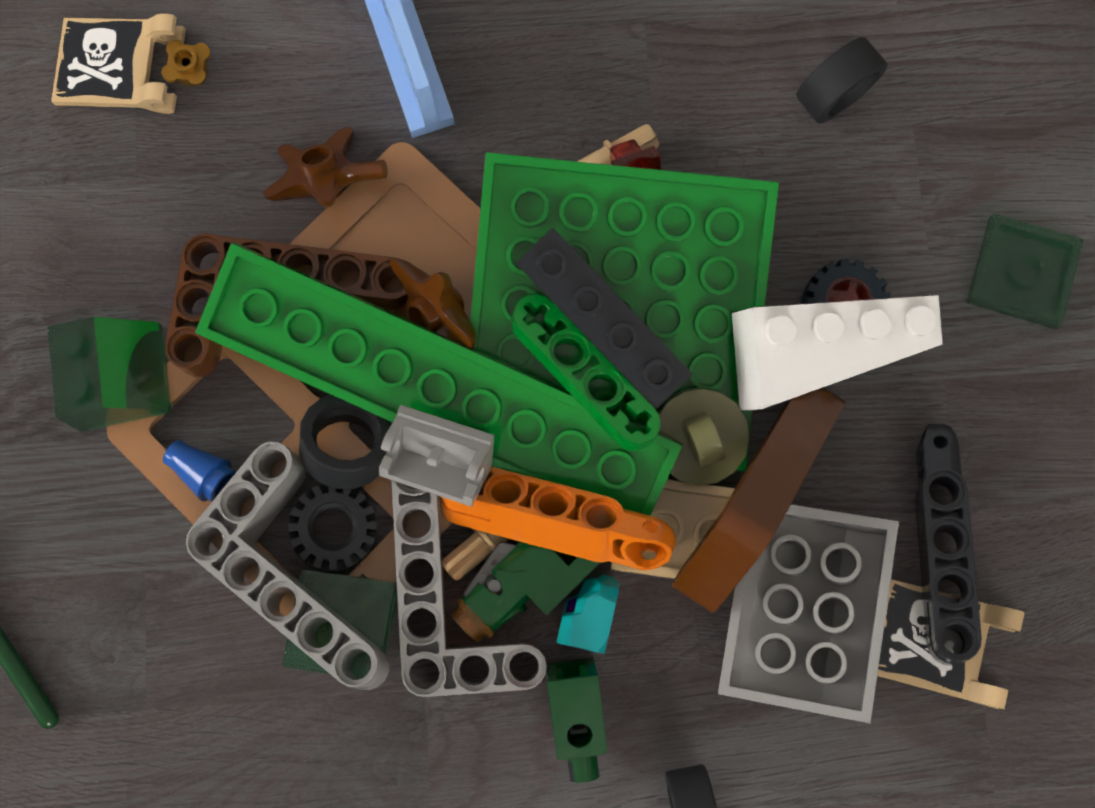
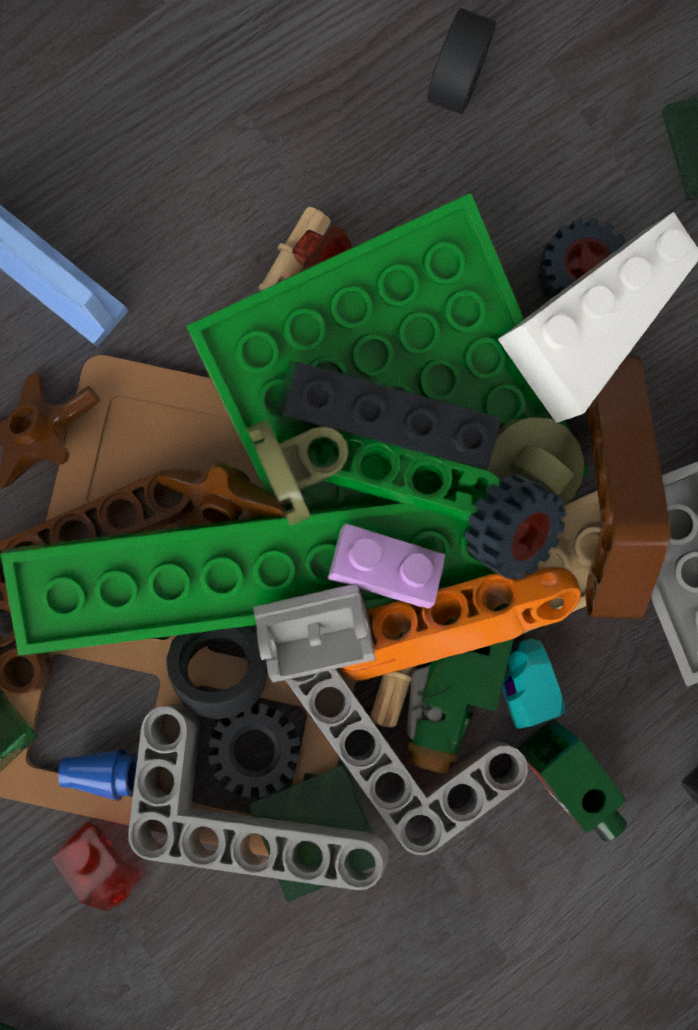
camera: 35 degrees left, 5 degrees up
none -> clear red bracket [51,822,143,911]
none -> olive tile [247,419,348,526]
none -> lavender plate [328,524,445,609]
none -> black wheel [465,474,566,580]

